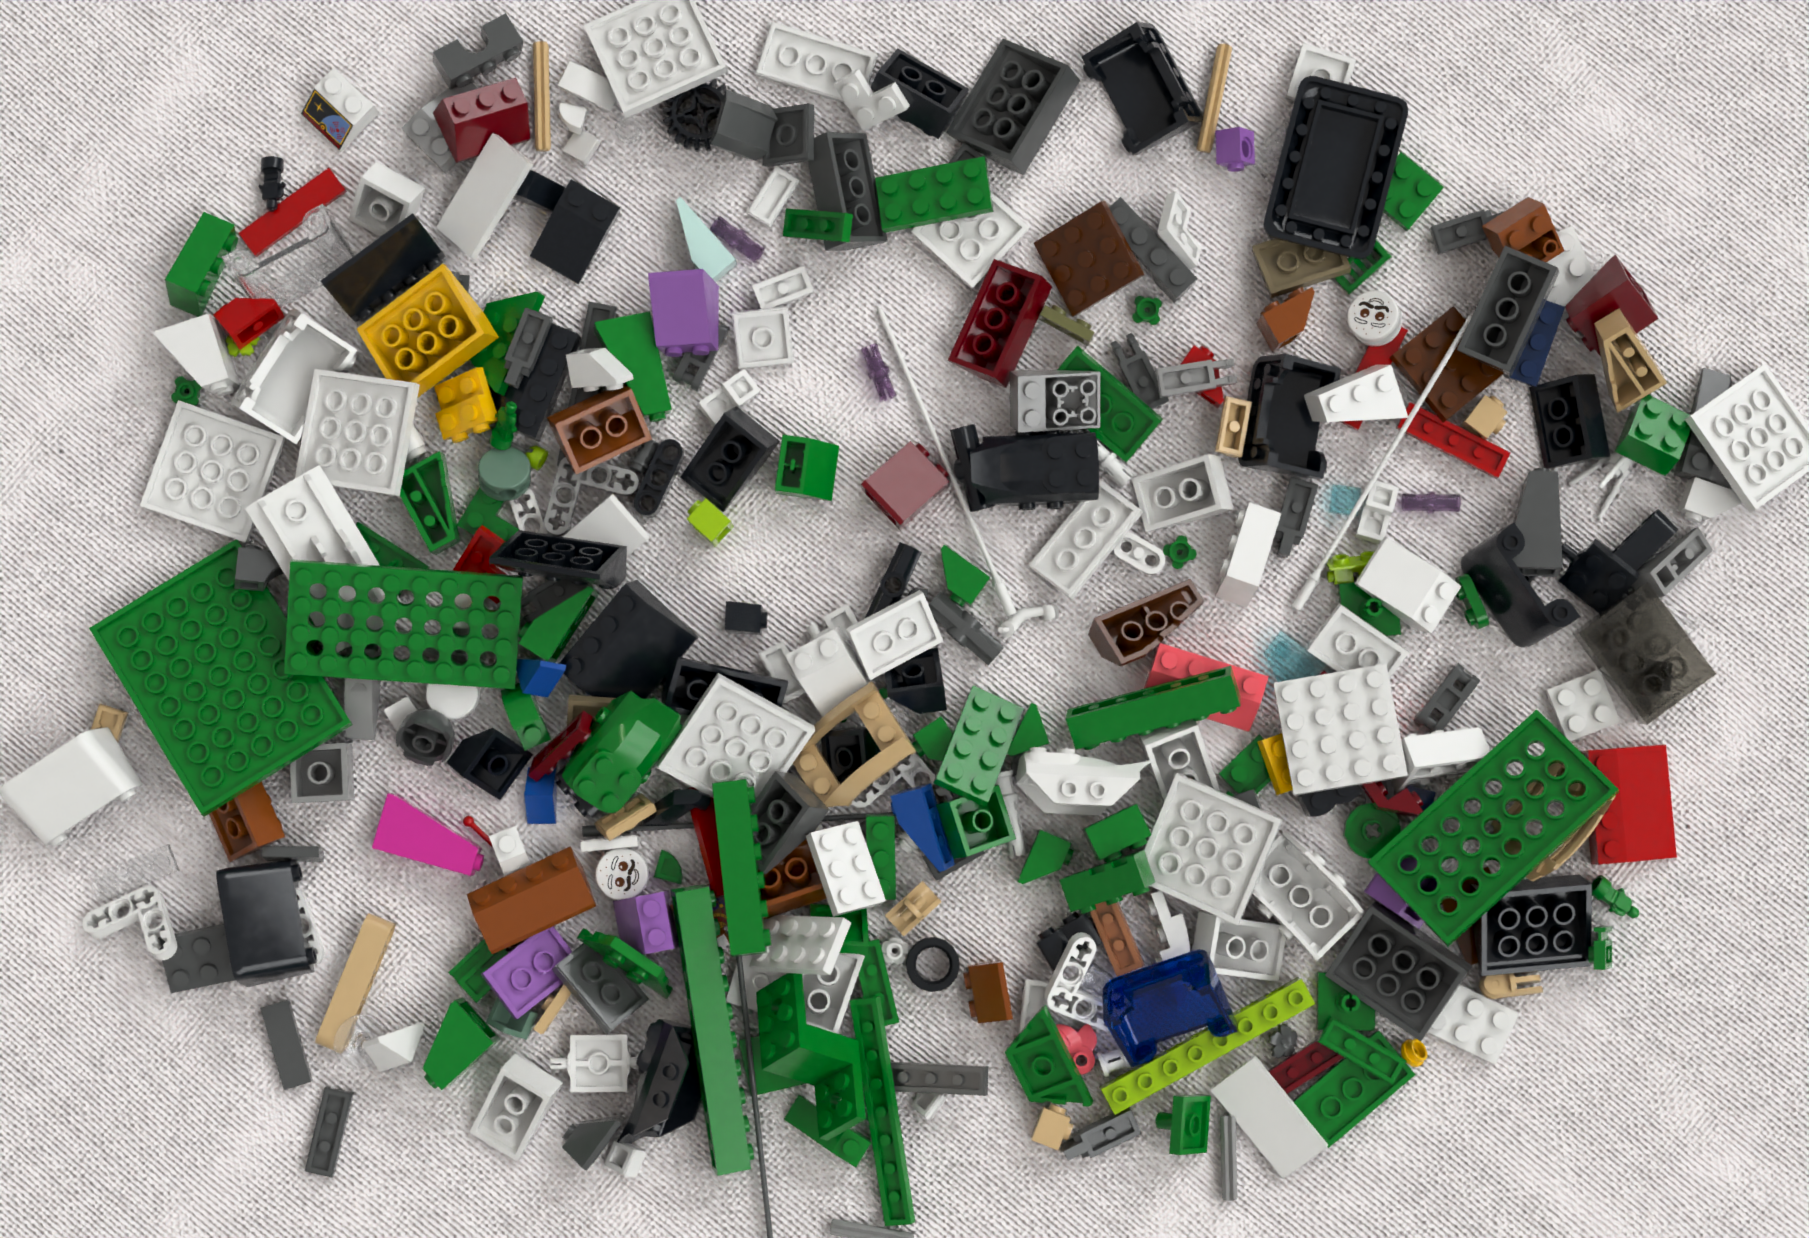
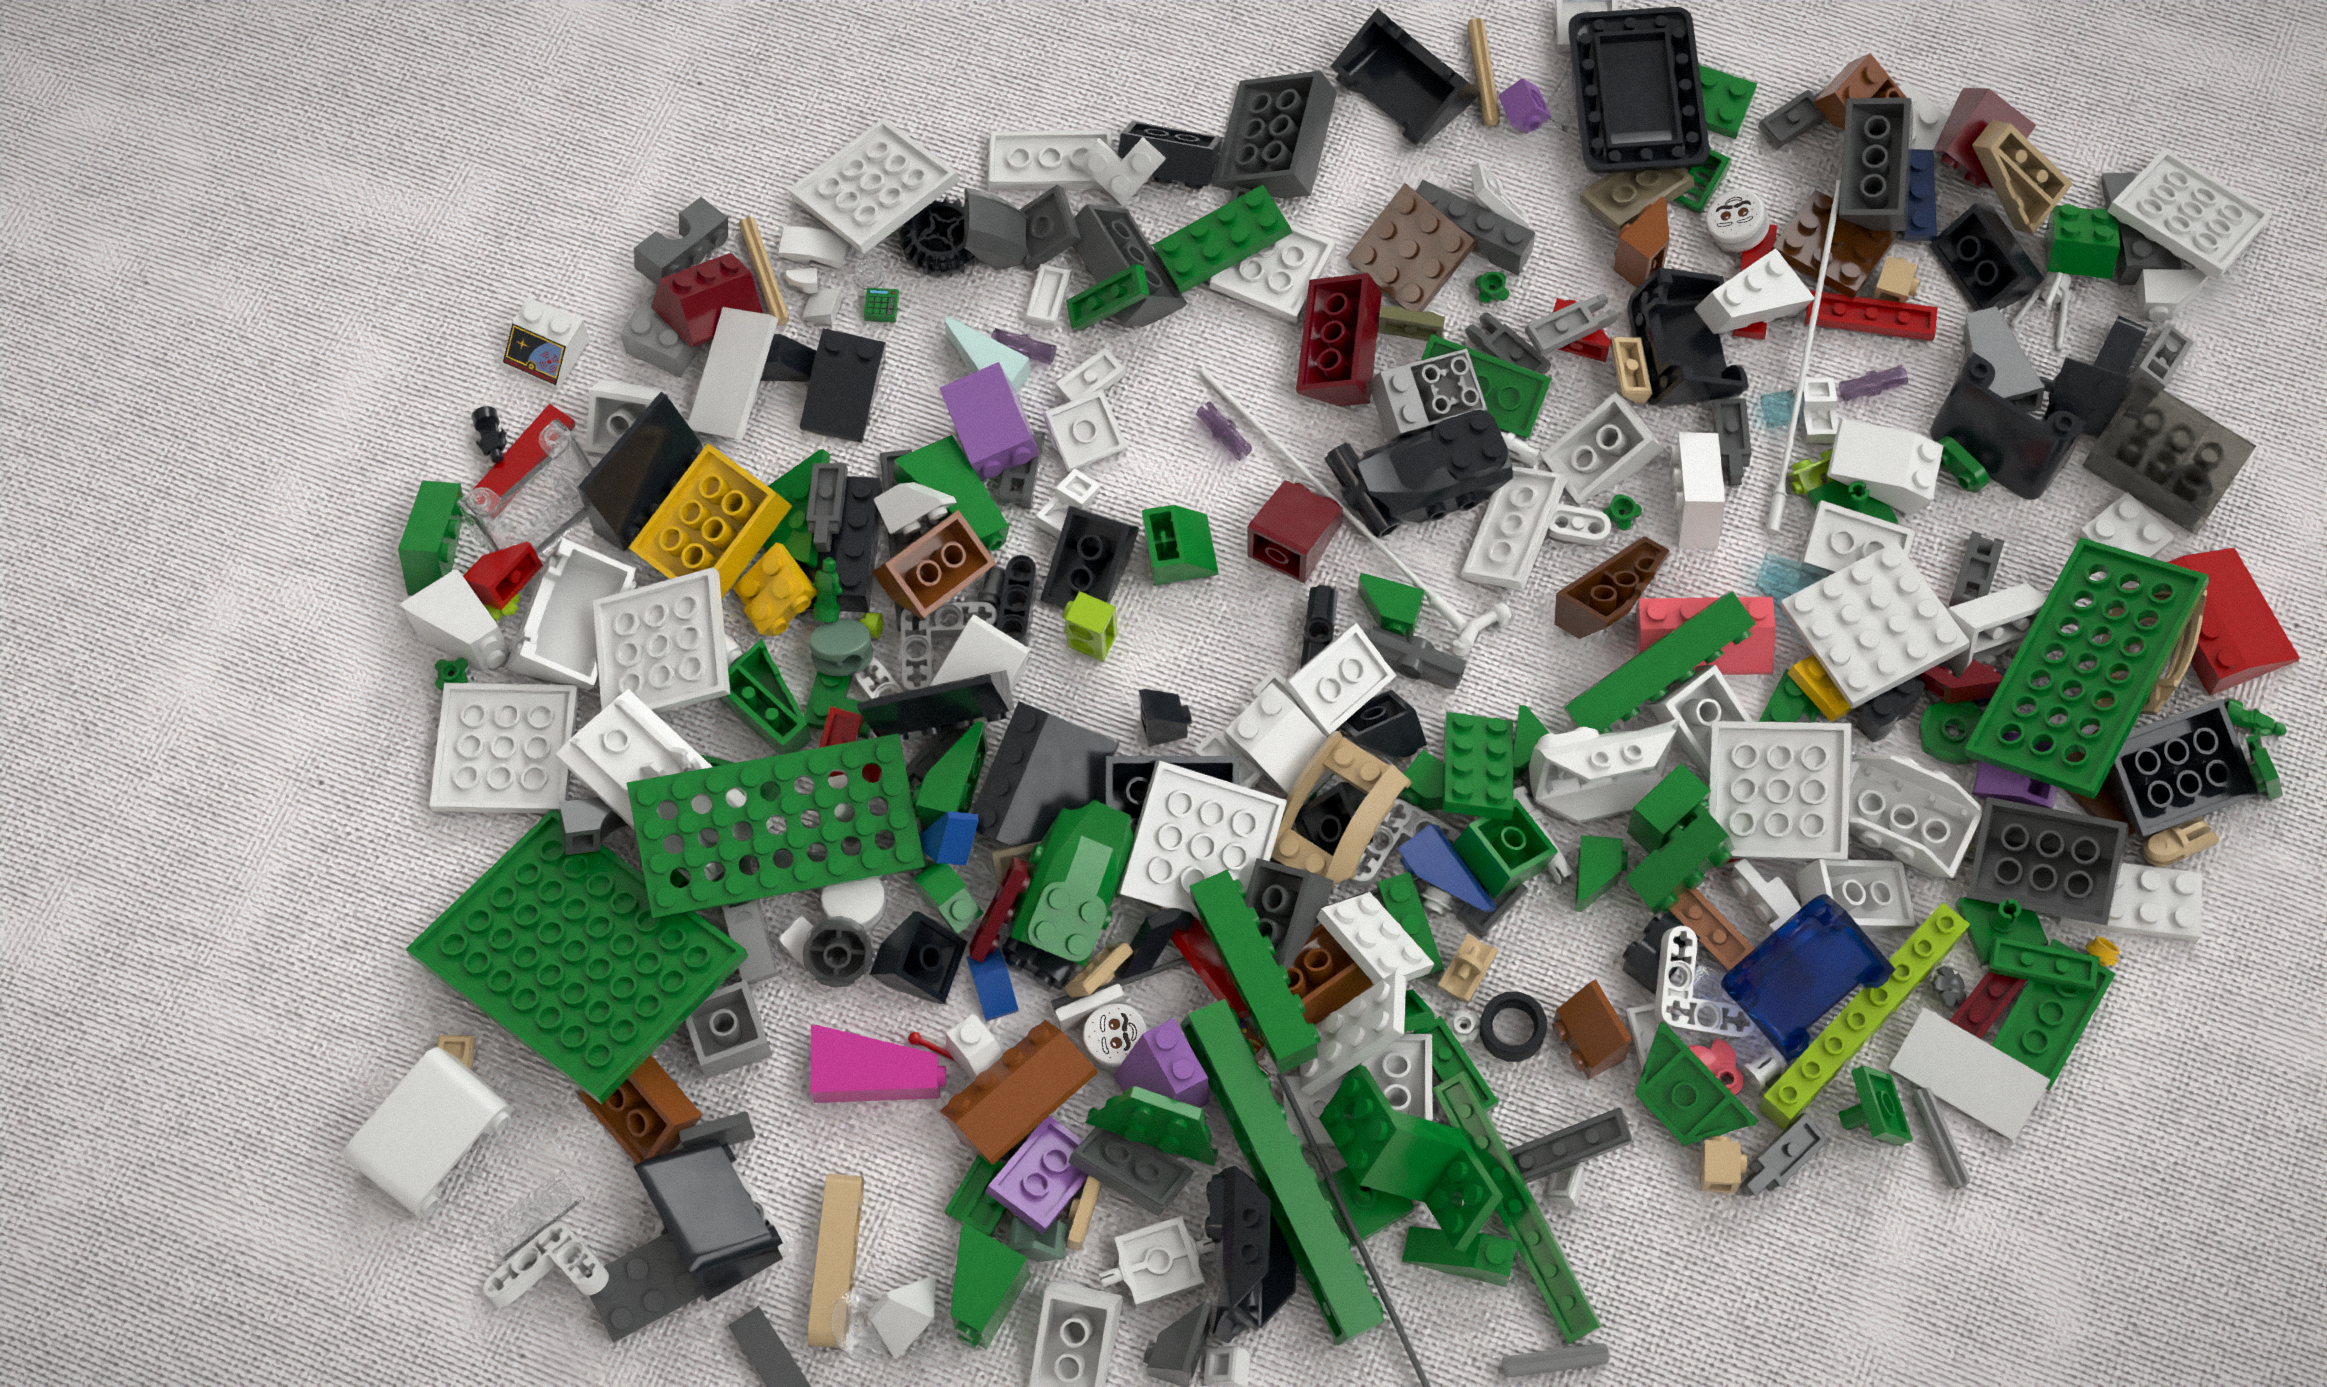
camera: 15 degrees left, 20 degrees down
green tile [654,850,683,885] -> none
none -> green tile [864,288,899,322]

